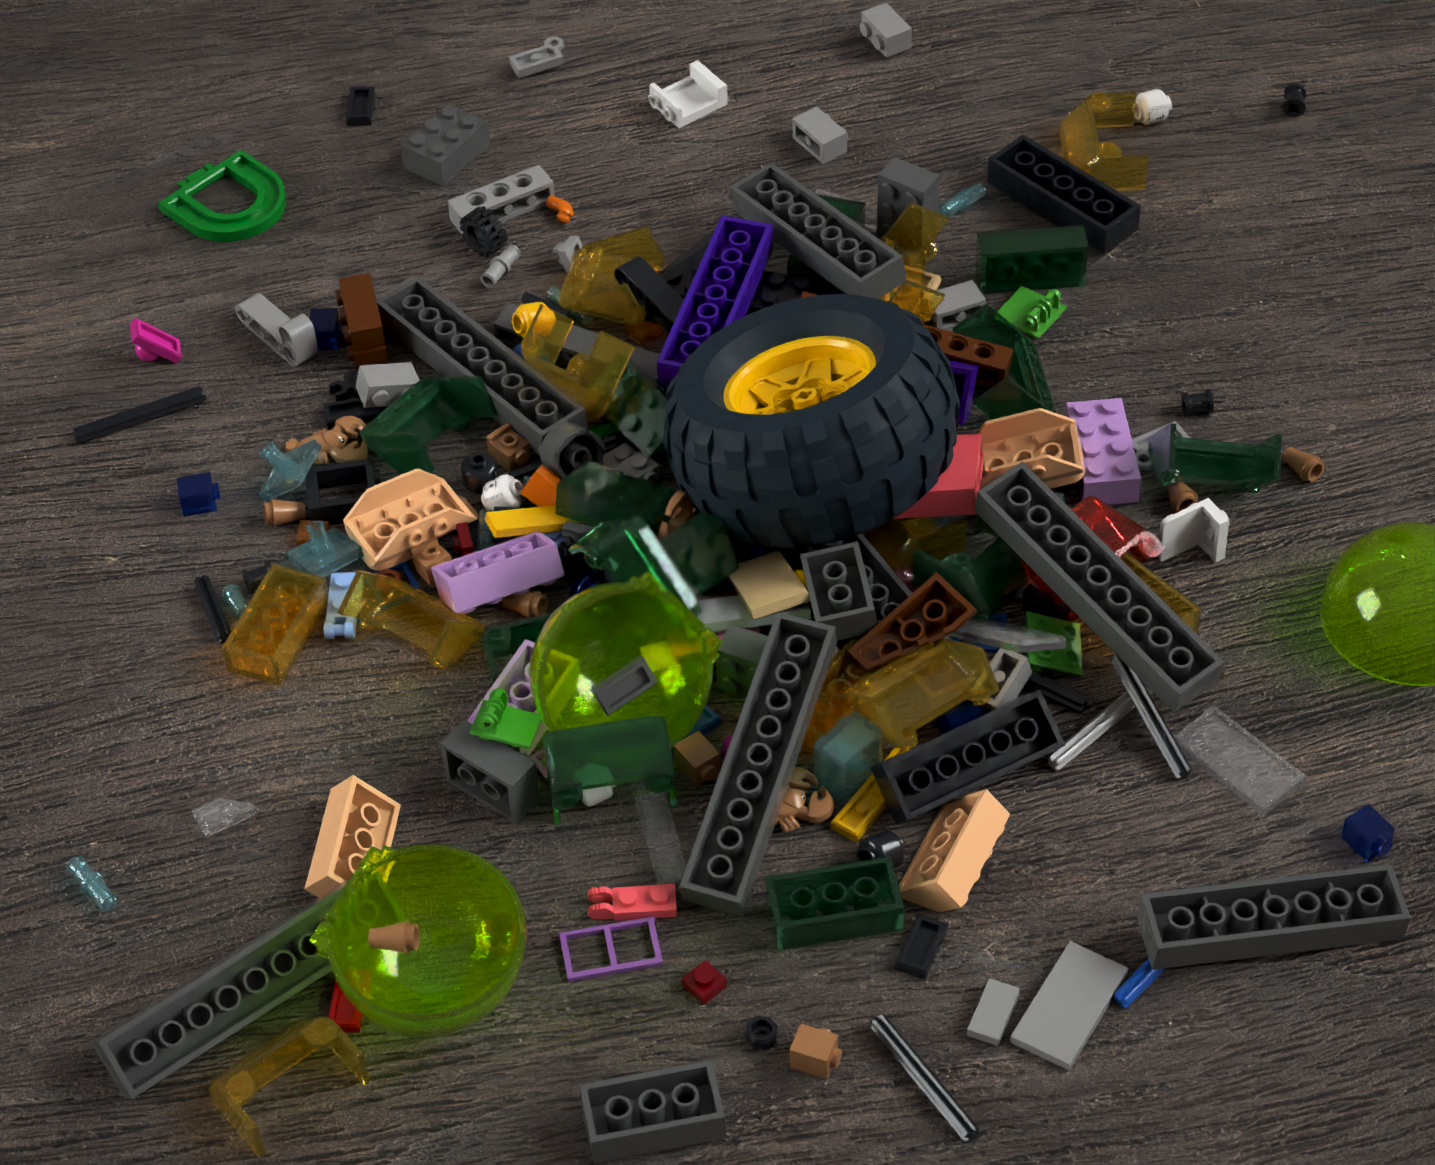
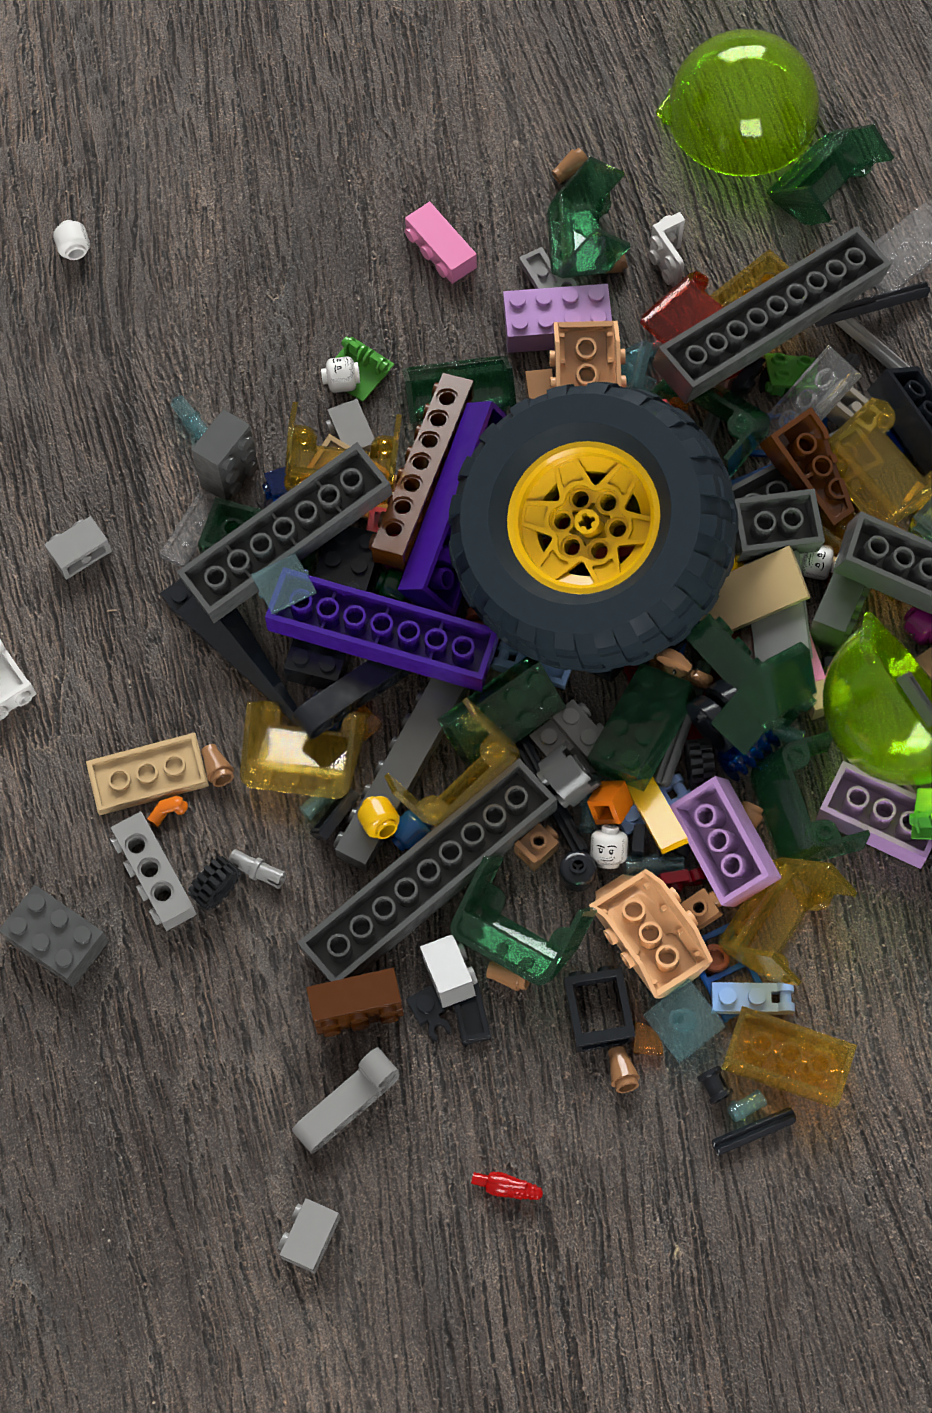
camera: 90 degrees left, 20 degrees up
black axle [73,386,206,443] -> none
dark pink tile [130,318,182,363] -> none
green piece [158,150,286,242] -> none
clear blue brick [177,472,221,517] -> none
clear light blue tile [258,439,322,502] -> none
medium nougat animal [286,416,368,464] -> none
clear blue brick [309,308,341,350] -> none
light grey tile [553,235,588,273] -> none
clear green brick [975,225,1089,294] -> none
black brick [987,135,1141,254] -> none
clear yellow windscreen [1058,91,1149,191] -> none
black bush [1181,389,1214,417] -> none
black bush [1283,84,1306,117] -> none
none -> tan tile [86,732,209,816]
none -> medium nougat cone [201,744,234,787]
none -> clear light blue piece [251,554,316,614]
none -> light grey brick [278,1198,341,1274]
none -> white head [321,356,360,393]
none -> bright pink brick [404,202,477,284]
none -> red piece [471,1172,543,1200]
none -> clear green windscreen [767,124,894,226]

